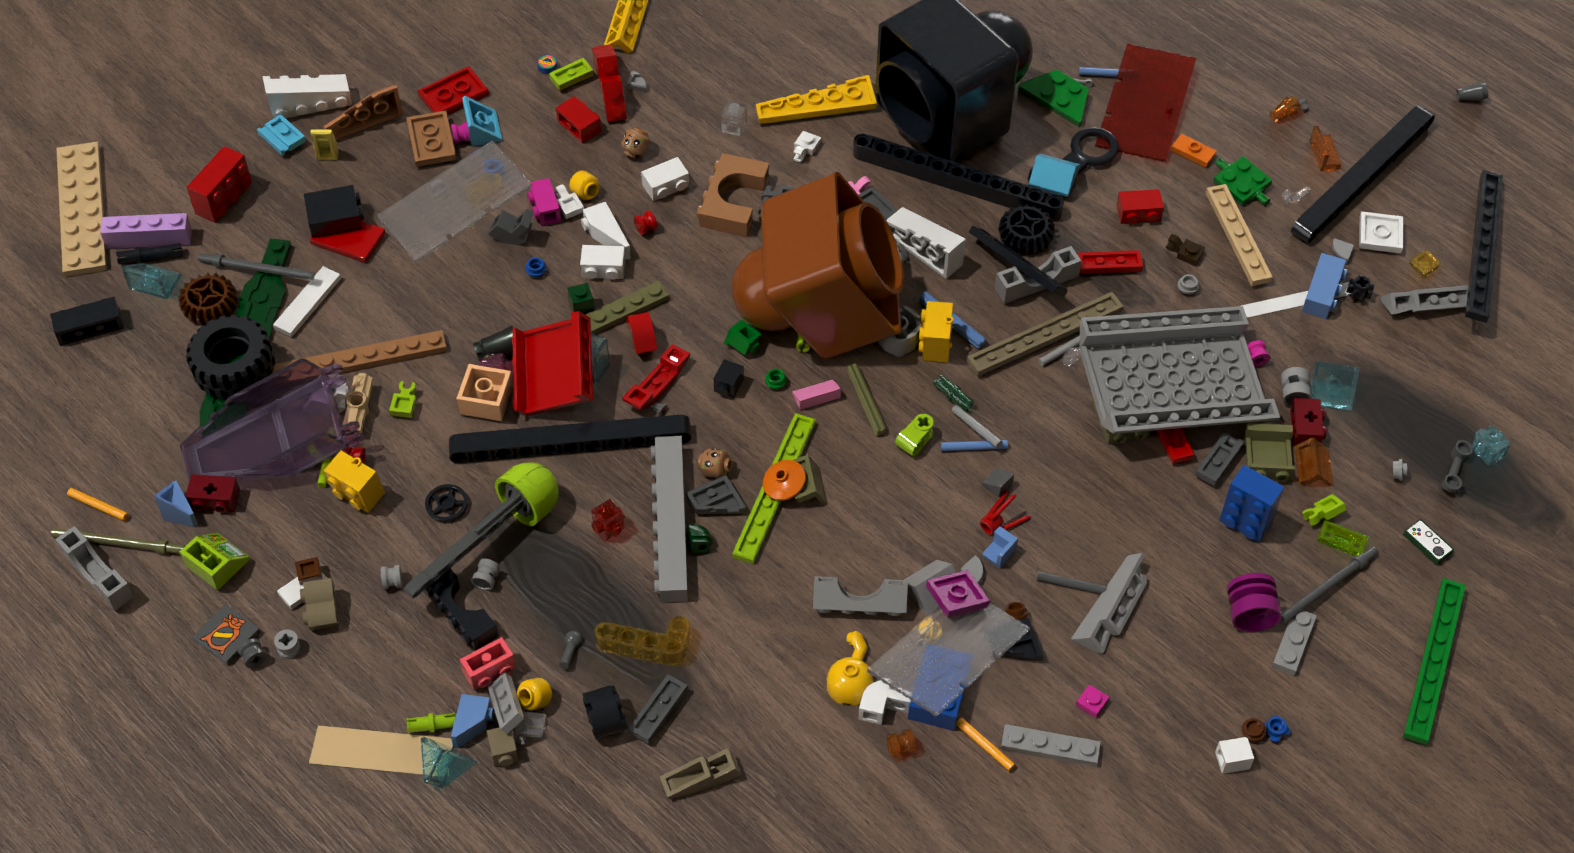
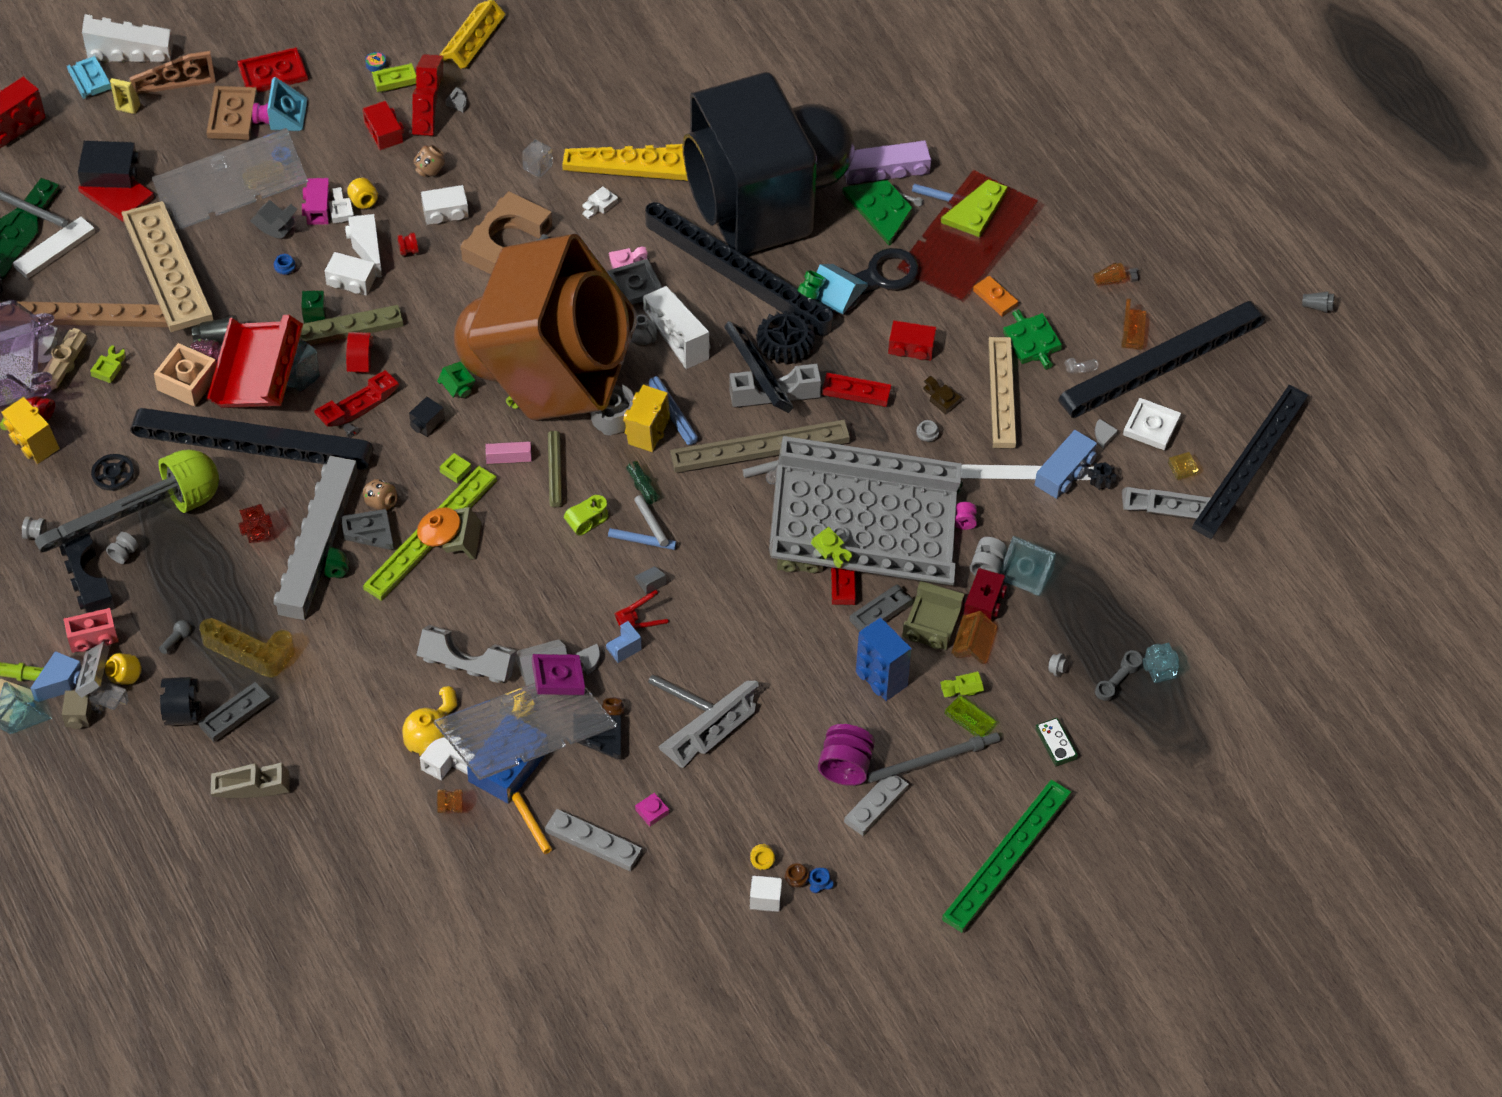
camera: 15 degrees right, 0 degrees up
green plate [765,368,787,389] -> none
none -> tan plate [122,201,213,332]
none -> lime plate [439,453,472,483]
none -> yellow tile [750,844,775,870]
none -> green wheel [798,270,826,299]
none -> lime plate [811,526,852,568]
none -> lavender brick [845,141,931,184]
none -> lime wing [941,180,1007,237]

